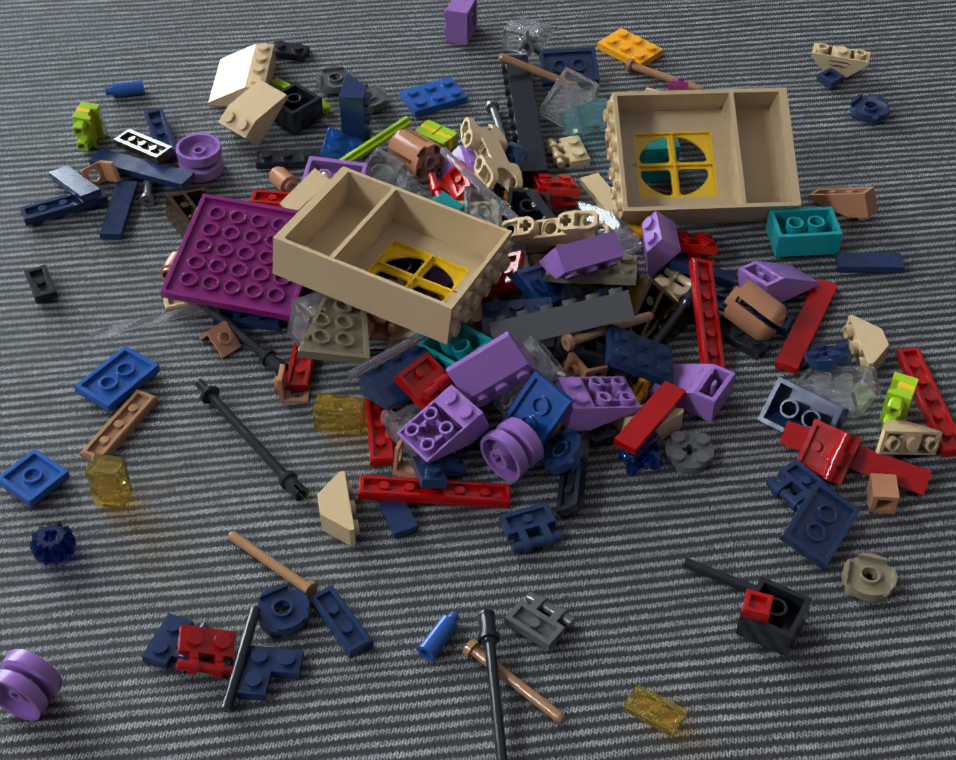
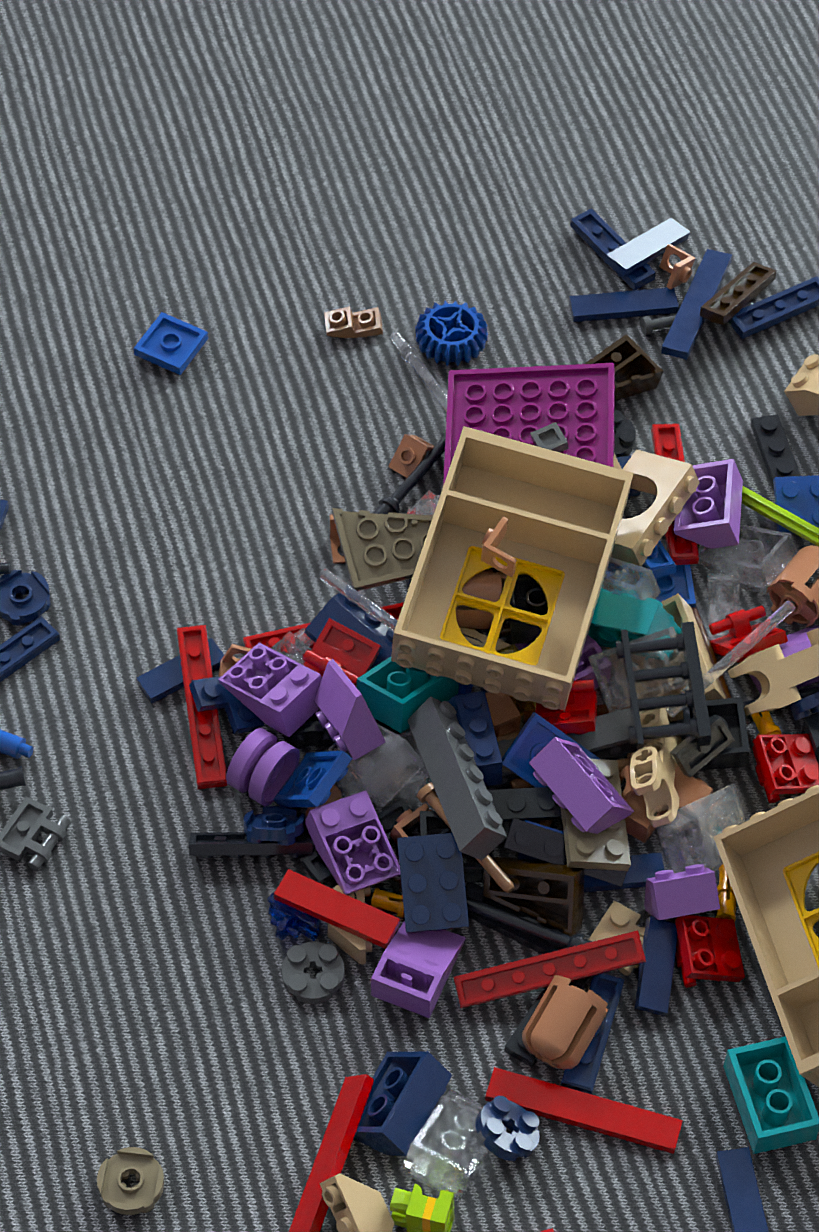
camera: 80 degrees right, 10 degrees up
black plate [24,264,58,304] -> none
clear blue gear [29,522,76,566] -> none
lime hips [72,102,107,151] -> none
blue plate [74,346,160,413] -> none
medium nougat tile [80,389,158,466] -> none
clear yellow brick [85,453,133,510] -> none
medium lavender wheel [175,133,224,183] -> none
black bar [195,379,309,501] -> none
medium nougat bar [228,531,318,599] -> none
nougat brick [269,166,298,192] -> none
clear yellow brick [312,392,367,435] -> none
tan slope [317,471,360,546] -> none
dark blue plate [499,502,563,554] -> none
black bar [683,558,756,592] -> none
black brick [736,576,812,657] -> none
medium lavender slope [738,261,820,302] -> none
red tile [740,589,774,623] -> none
dark blue plate [766,459,833,512] -> none
dark blue plate [779,480,861,569] -> none
red plate [797,419,863,485] -> none
tan slope [843,315,889,380] -> none
nougat brick [866,473,900,514] -> none
none -> medium nougat slope [324,306,383,338]
none -> blue gear [415,300,488,366]
none -> nougat bracket [481,516,517,577]
none -> dark grey plate [530,422,569,453]
none -> black fence [616,621,712,751]

